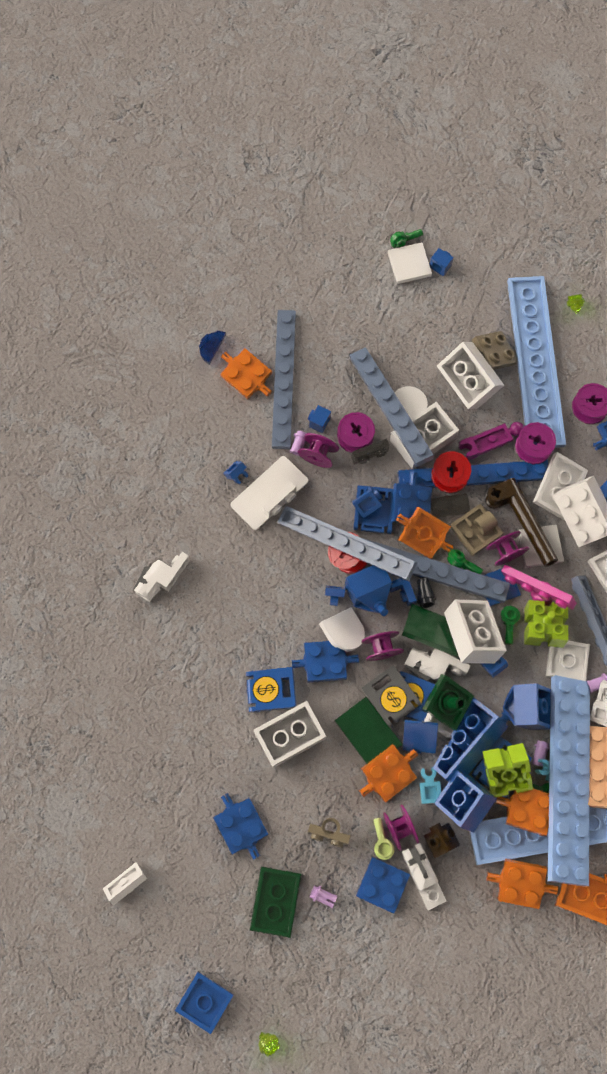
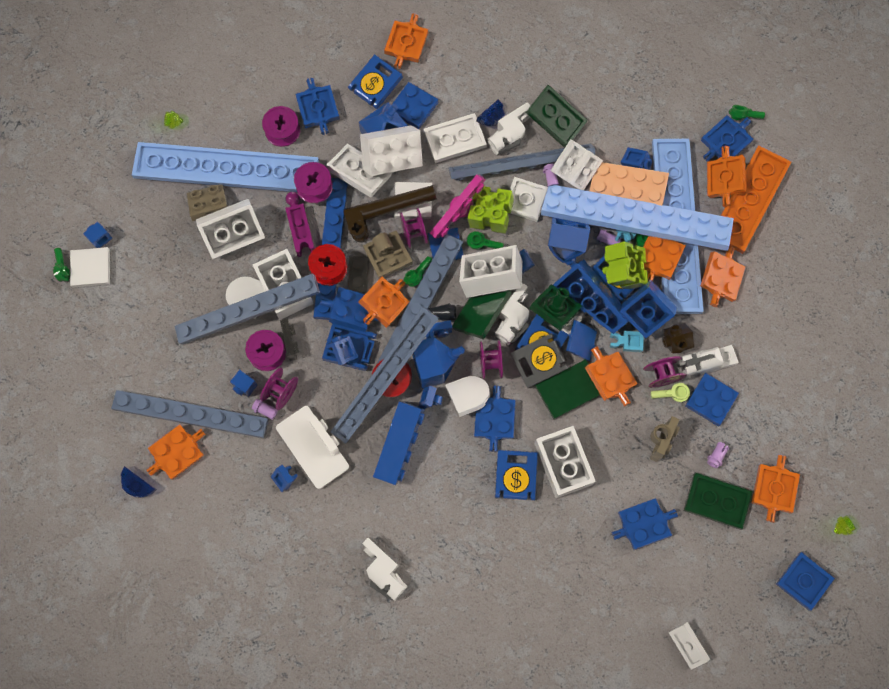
camera: 80 degrees left, 0 degrees up
none -> blue wedge [373,401,425,485]
none -> orange plate [752,455,800,523]

